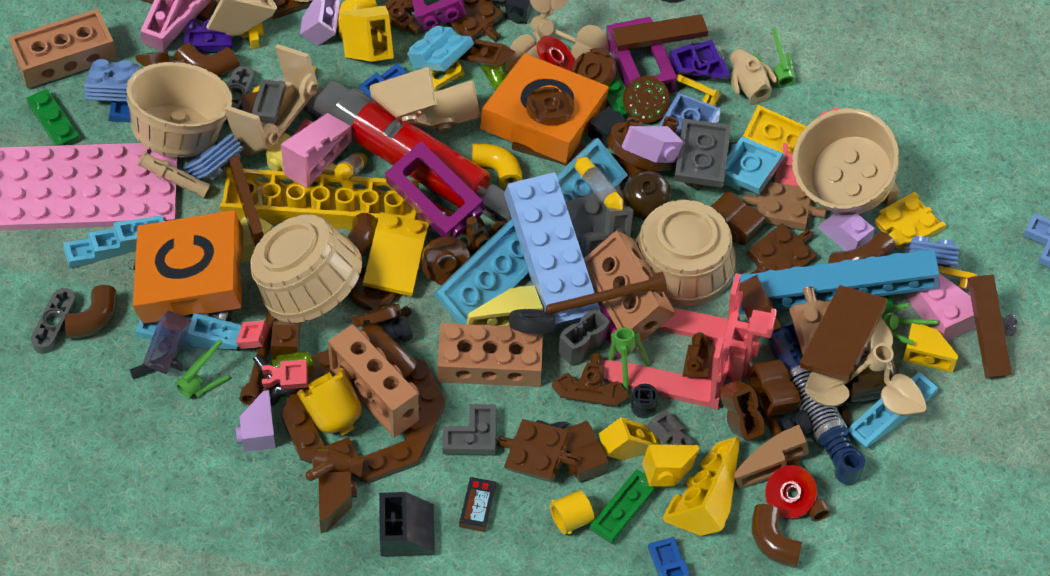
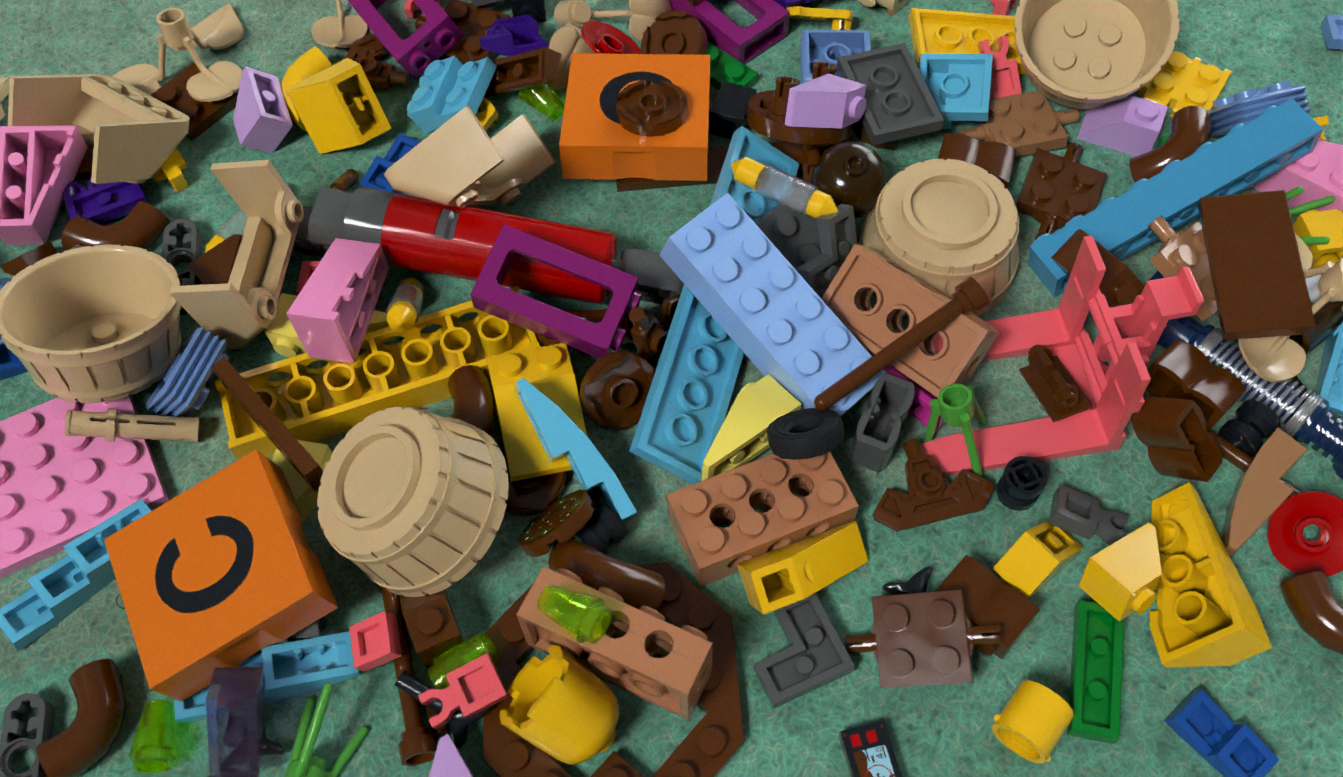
camera: 20 degrees left, 5 degrees up
dark grey tile [252,79,286,124] -> none
yellow cylinder [472,143,523,190] -> none
reddish brown tile [622,76,670,123] -> none
none -> clear neon green cone [129,700,179,774]
none -> reddish brown piece [330,169,359,191]
none -> dark purple slope [480,14,548,56]
none -> medium azure slope [515,378,637,520]
none -> clear neon green cone [537,584,612,644]
none -> yellow slope [737,521,869,615]

